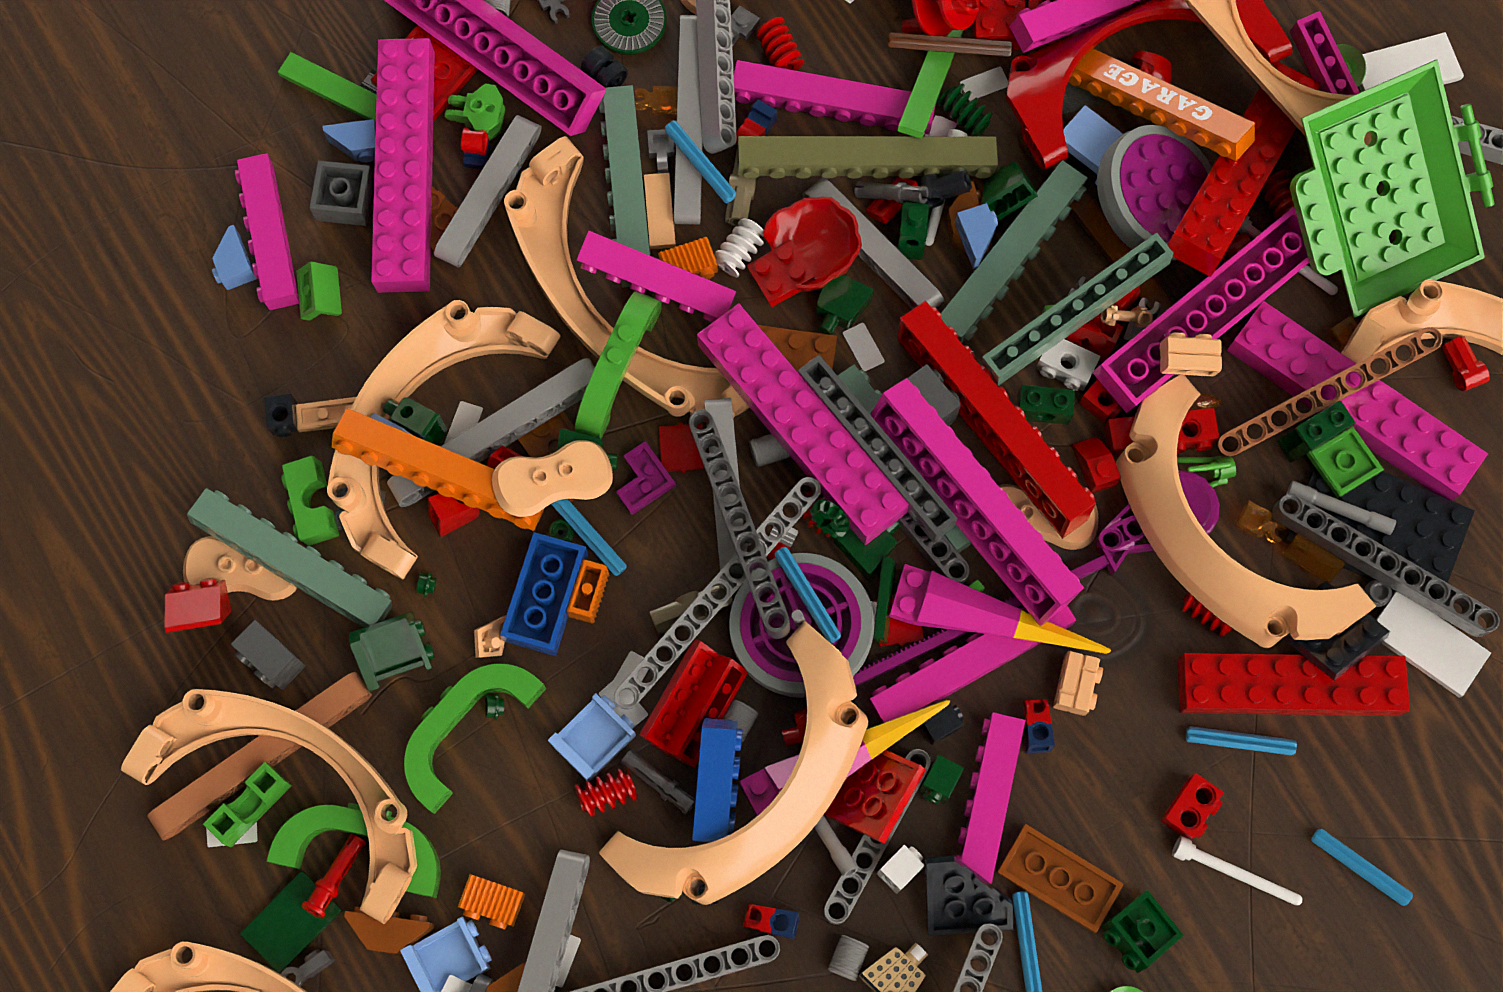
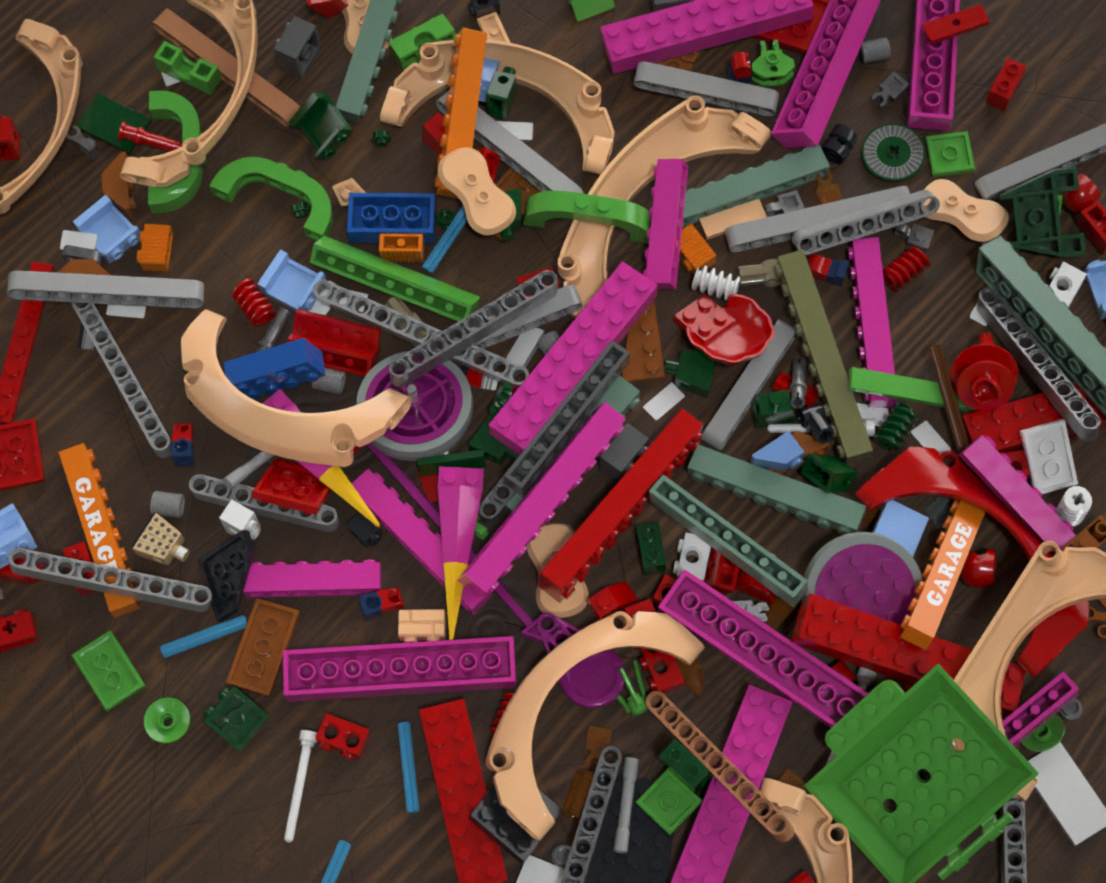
camera: 80 degrees right, 5 degrees down
magenta plate [616,441,676,515] -> none
dark azure axle [665,120,736,203] -> none
dark azure axle [775,547,841,643] -> none
dark green brick [919,755,964,805] -> none
light nougat bar [1101,305,1152,328] -> none
light nougat brick [1160,333,1222,376] -> none
none -> dark pink brick [283,636,517,702]
none -> bright green brick [309,236,480,322]
none -> white slope [506,328,544,368]

